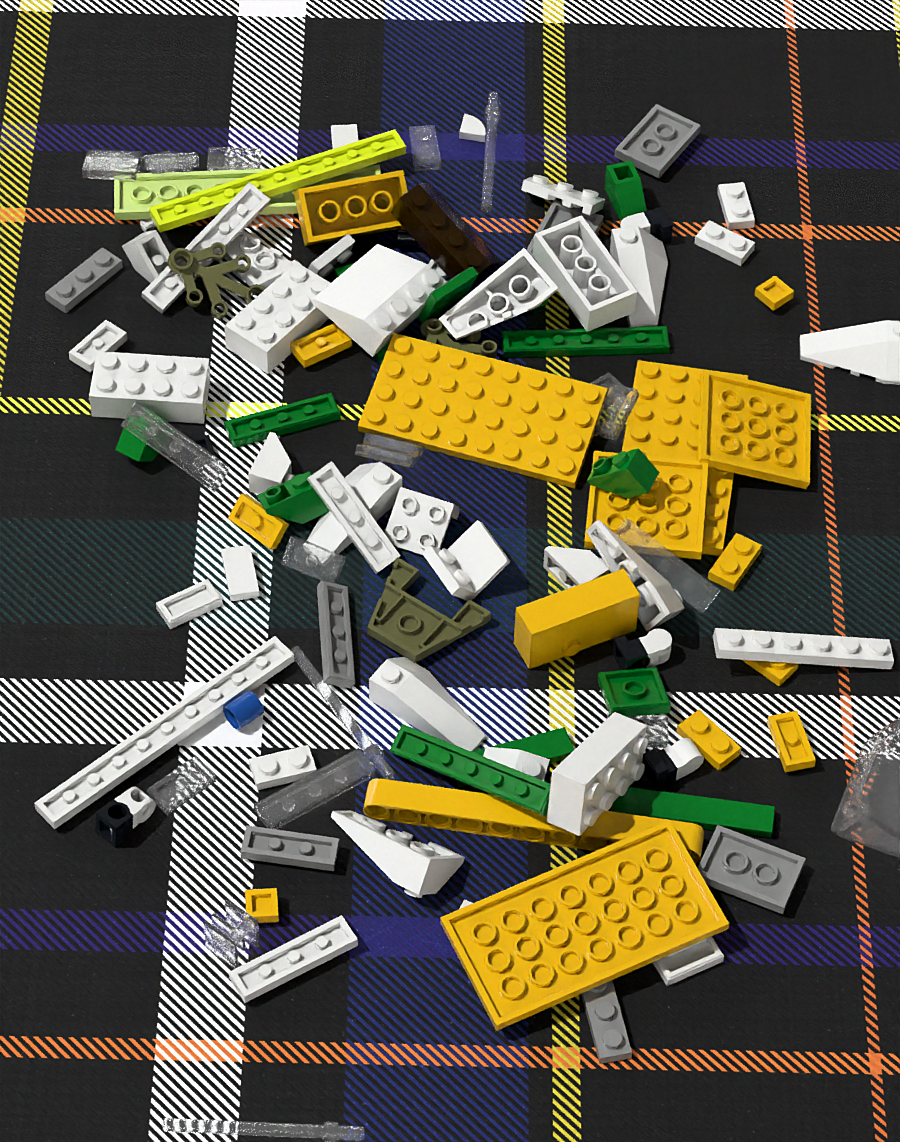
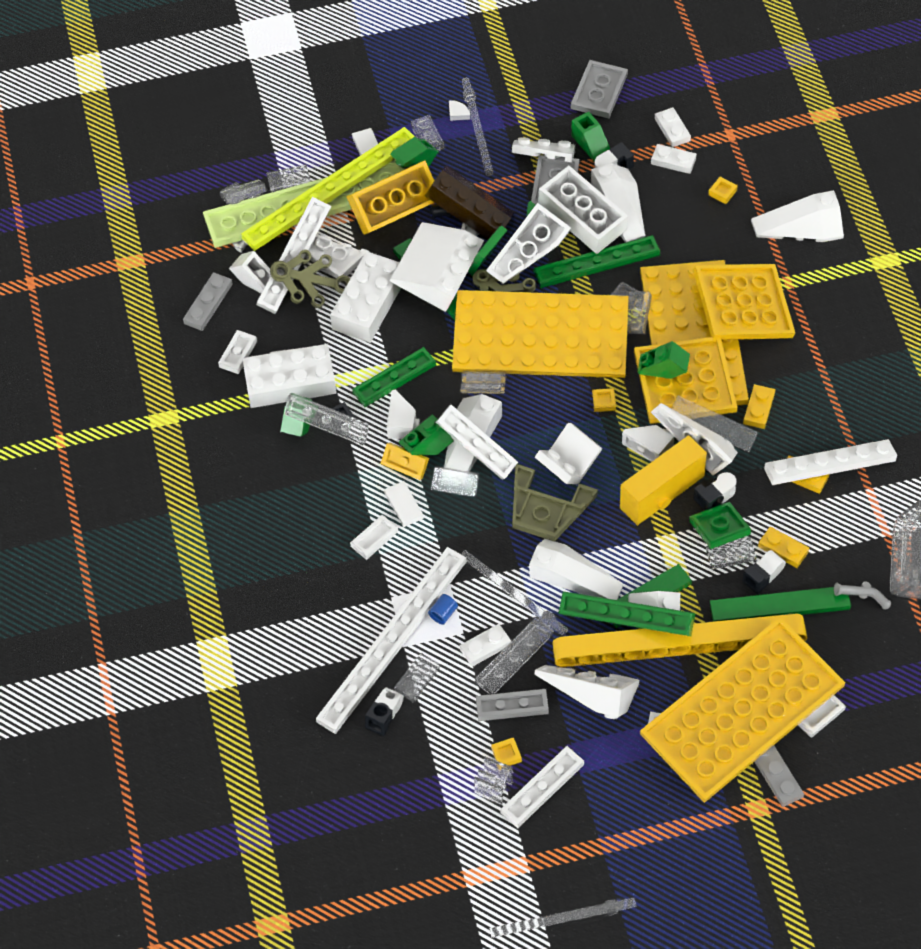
camera: 10 degrees left, 5 degrees up
clear slope [82,149,143,180] -> none
yellow plate [290,323,352,368] -> none
white plate [308,234,356,278] -> none
light grey tile [317,581,355,689] -> none
white bracket [385,487,460,556] -> none
white brick [547,712,648,836] -> none
light grey plate [698,825,806,914] -> none
yellow plate [767,711,816,773] -> none
none -> green slope [390,137,439,169]
none -> yellow tile [592,388,616,412]
none -> light grey piece [834,582,891,609]

